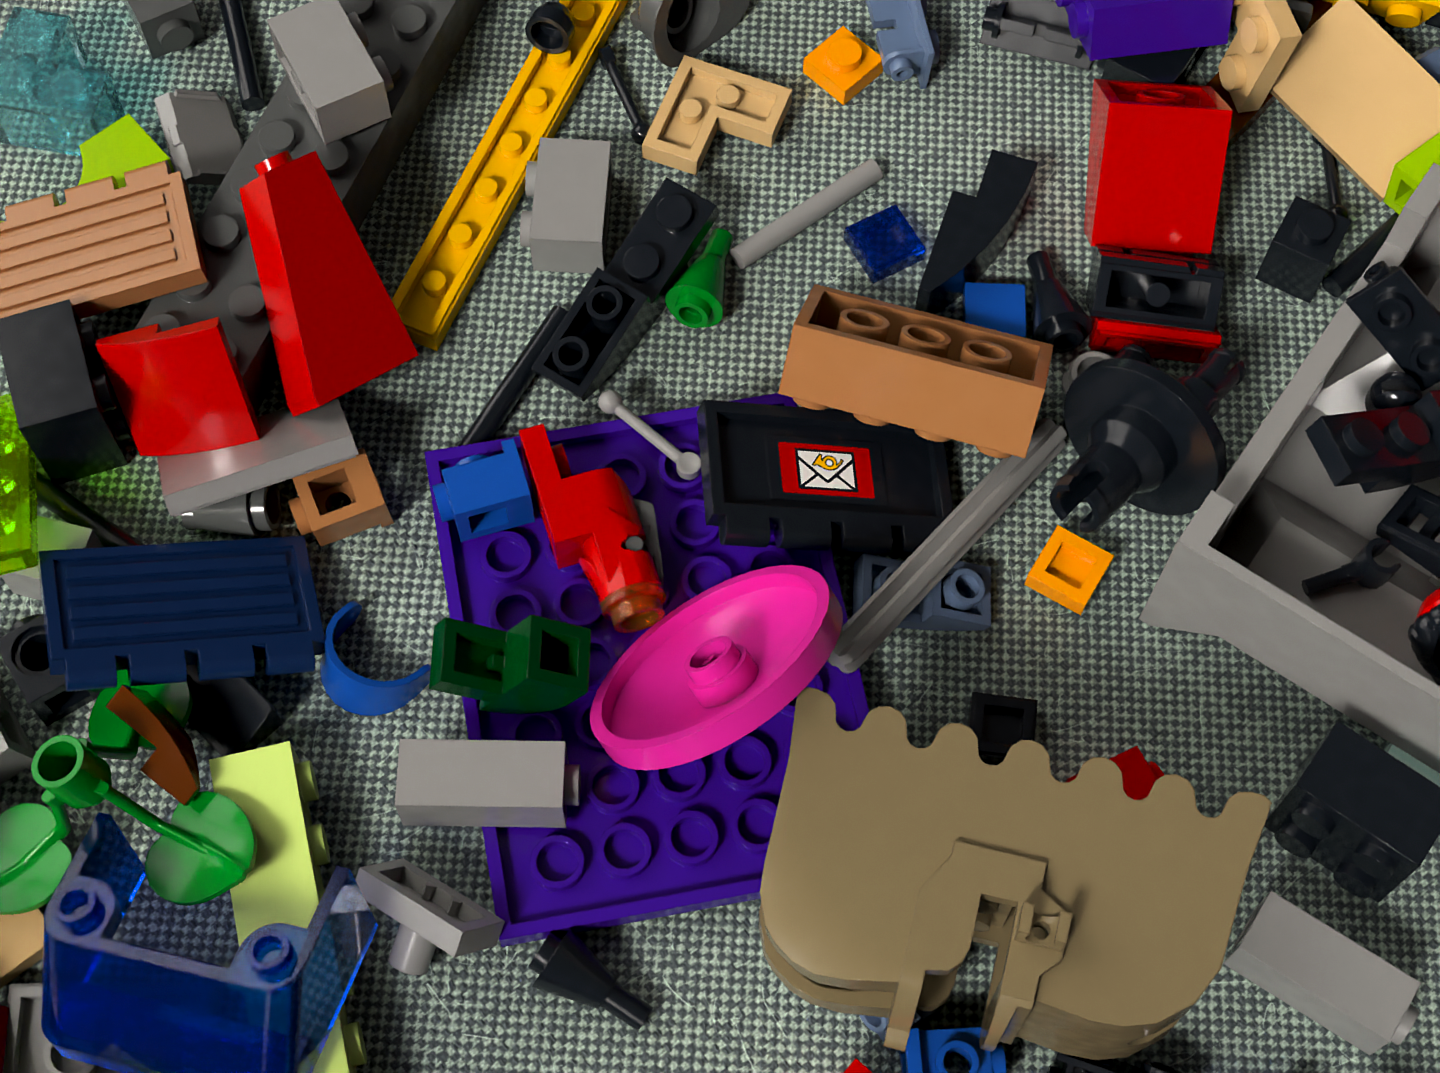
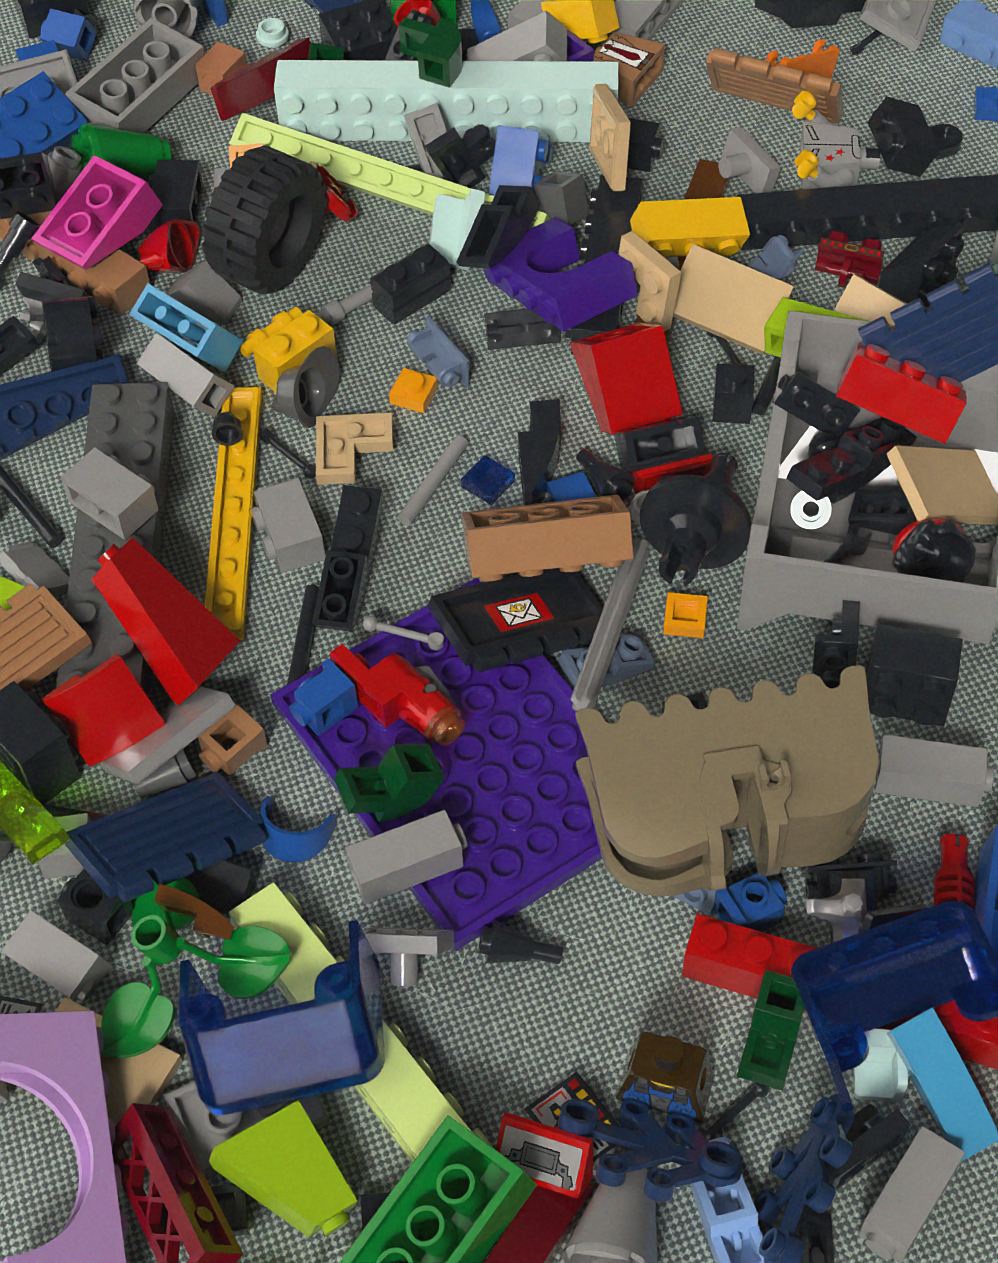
camera: 20 degrees left, 10 degrees down
dark pink dish [590,565,843,770] -> none
green cone [665,228,733,328] -> none
none -> light aqua plate [791,491,831,529]
none -> black bracket [812,601,860,688]

